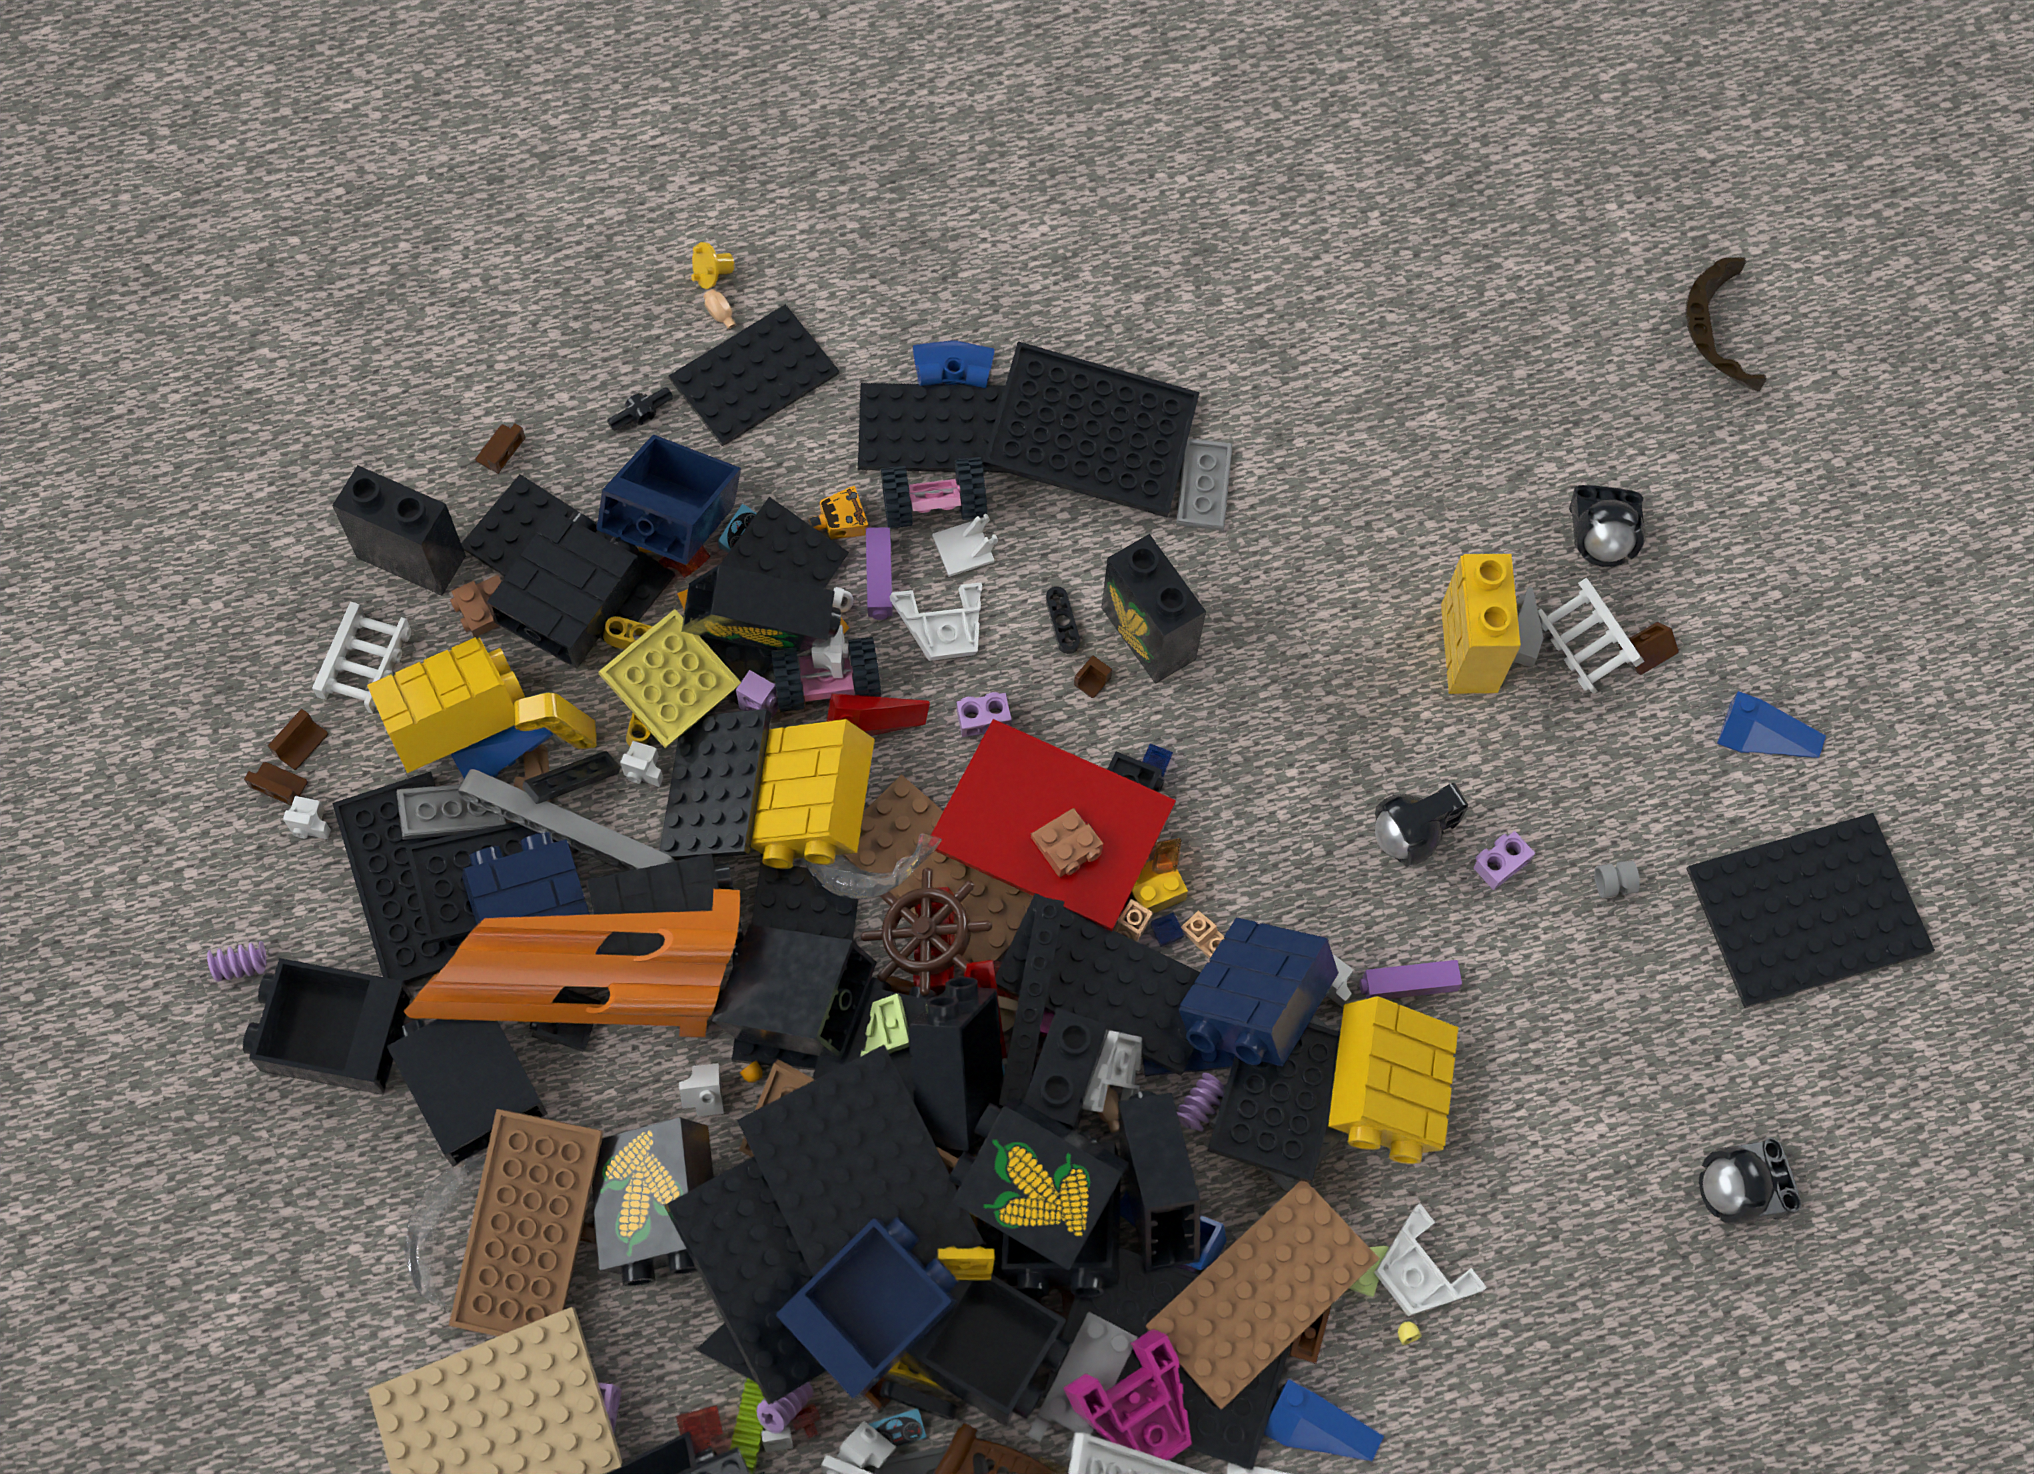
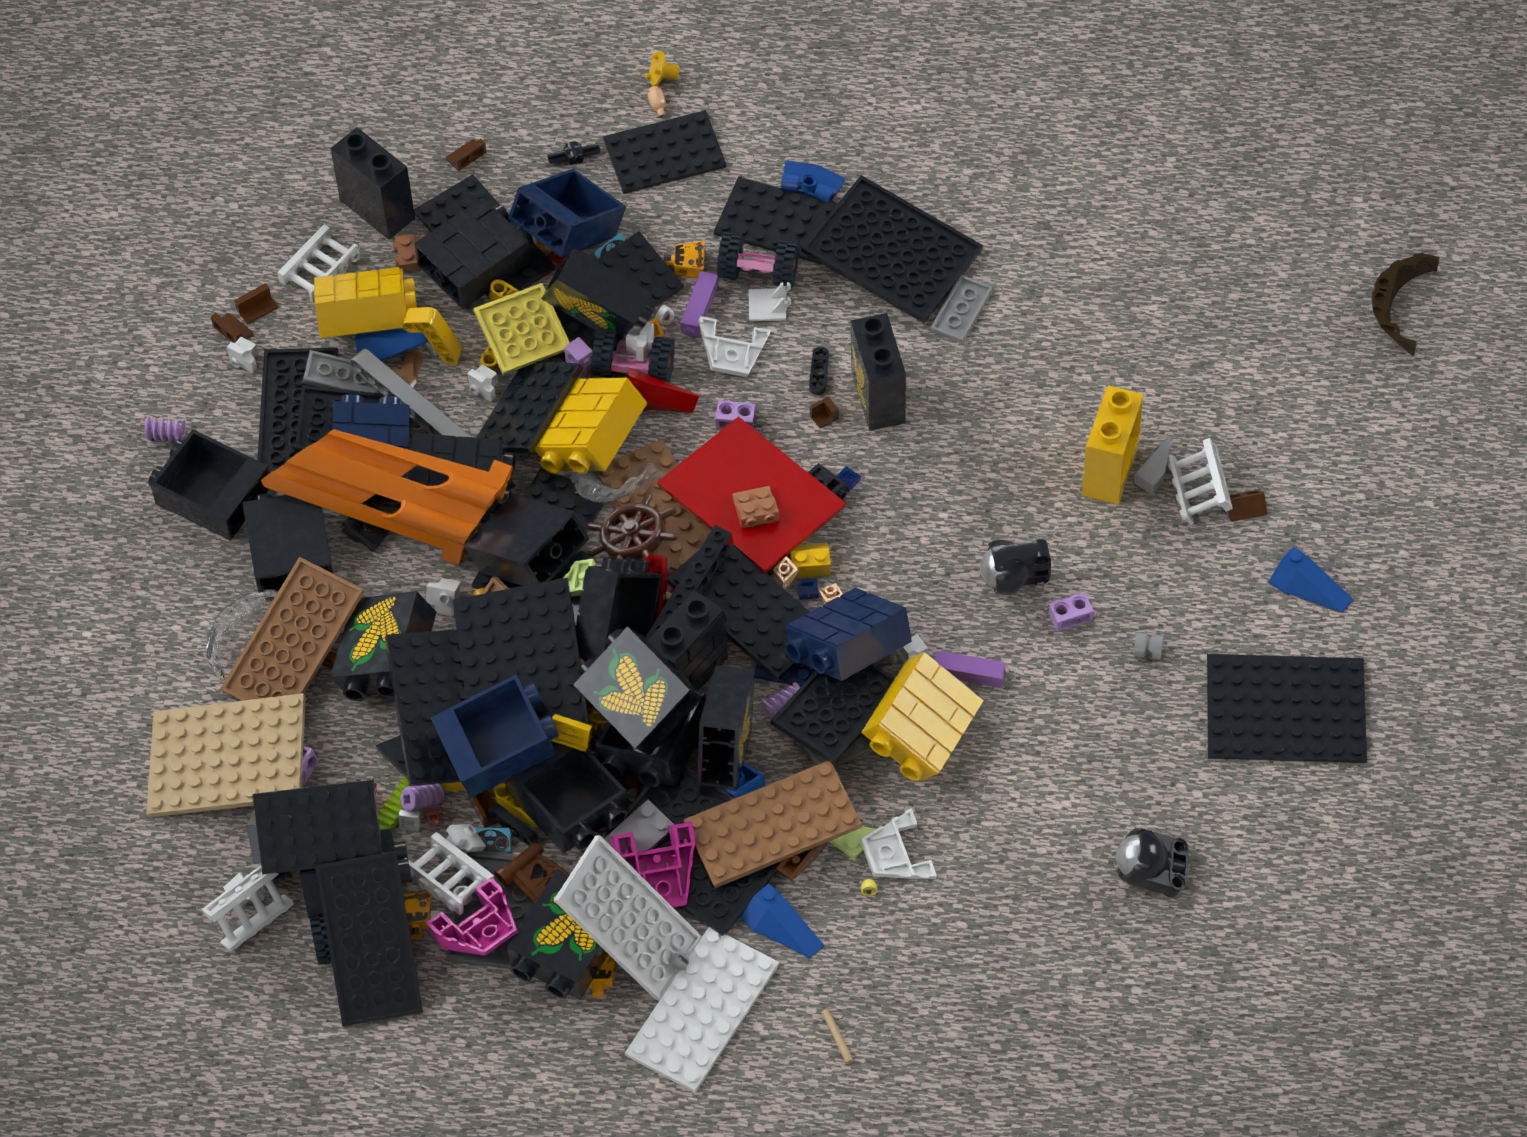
camera: 25 degrees right, 10 degrees down
black plate [522,751,621,804] -> none
white wing [1082,1031,1142,1114] -> none
clear orange tile [1152,838,1182,874] -> none
black piece [1569,485,1645,567] -> none

